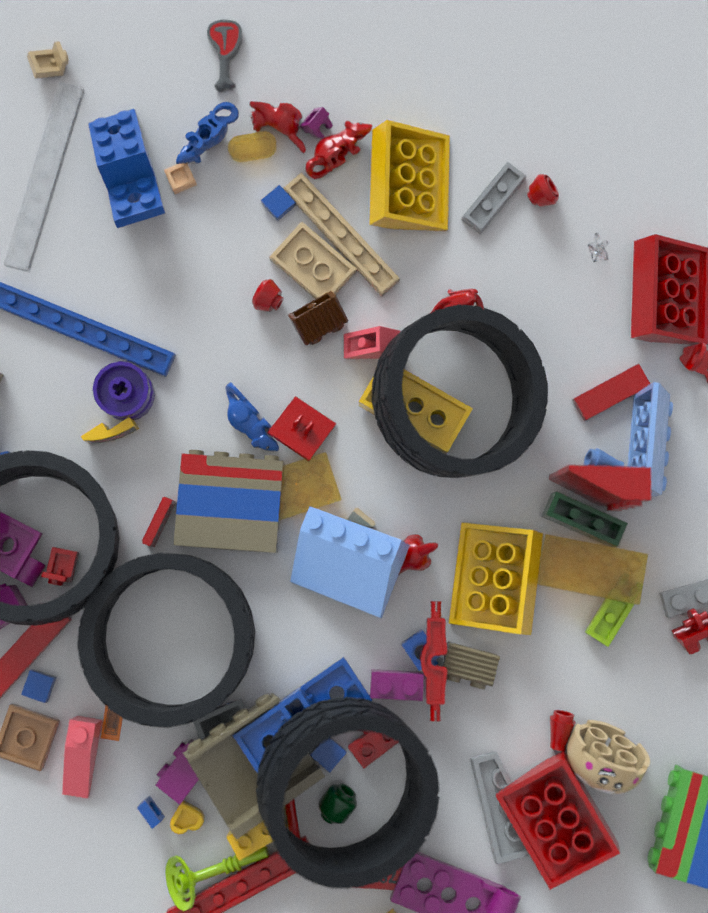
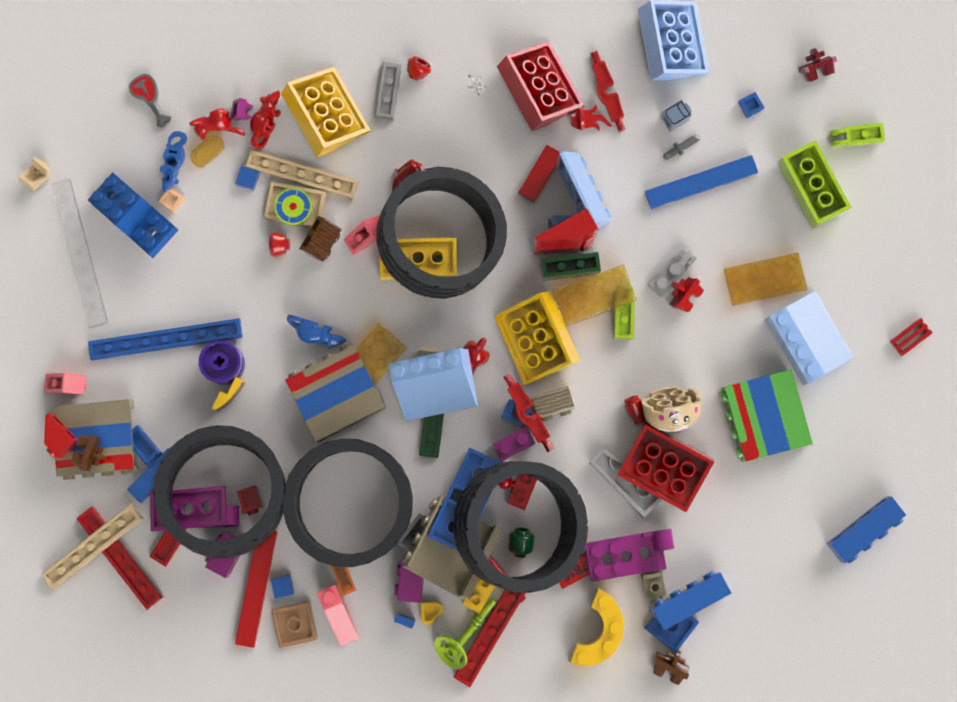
camera: 30 degrees left, 0 degrees up
red tile [142,496,176,547] -> none
red piece [267,396,337,461] -> none
blue tile [310,738,347,773] -> none
none -> tile [274,188,313,226]
none -> dark green tile [419,414,444,458]

